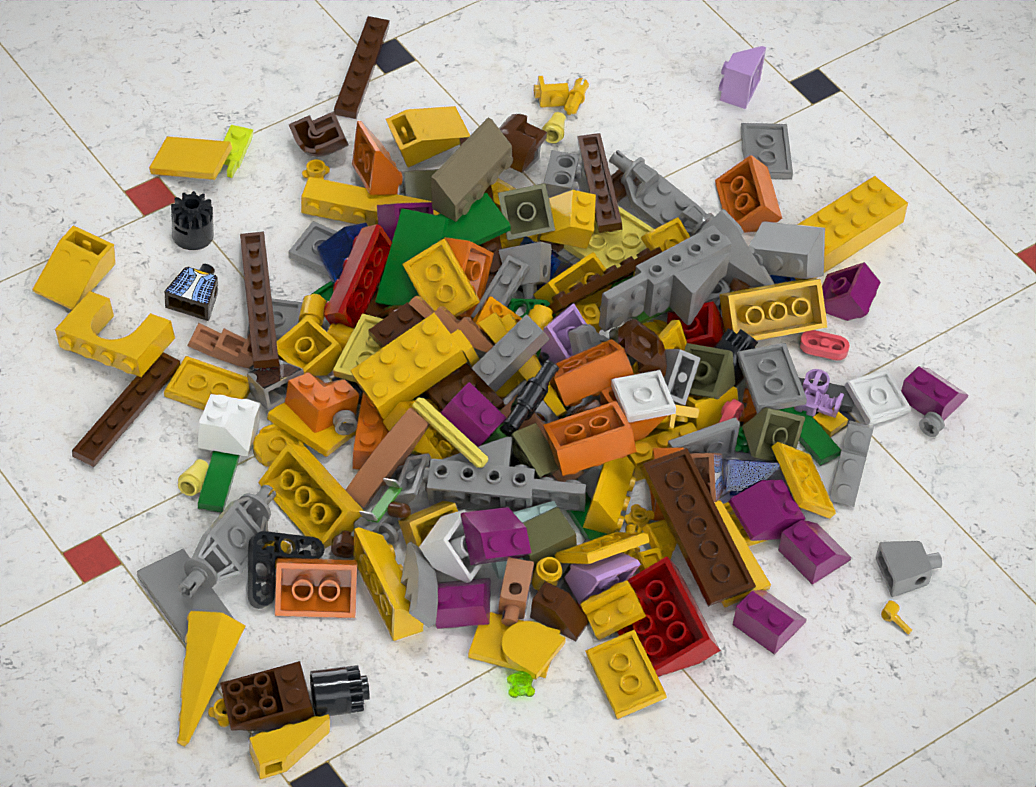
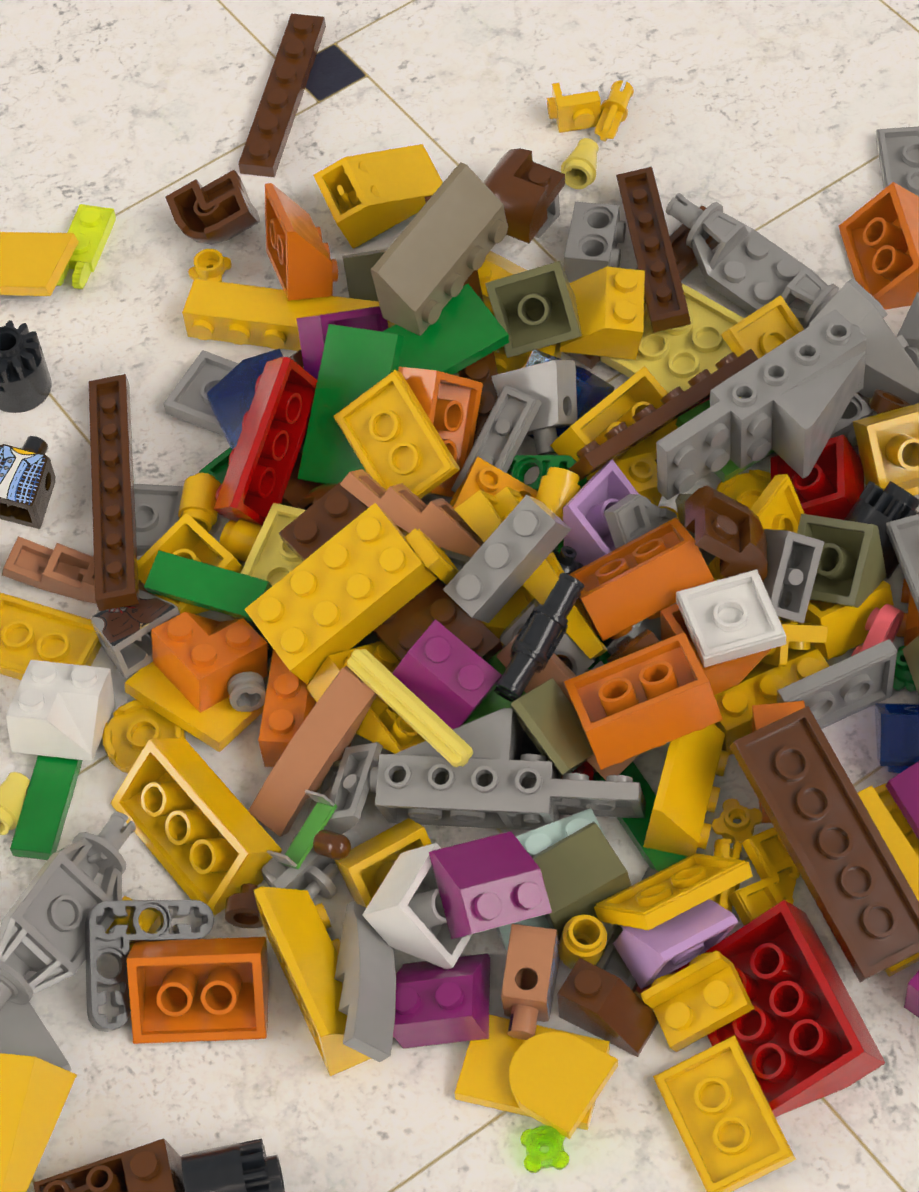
camera: 10 degrees right, 5 degrees up
nougat torso [690,453,724,502] -> none
lavender slope [719,46,766,109] -> none
none -> green tile [144,550,272,622]

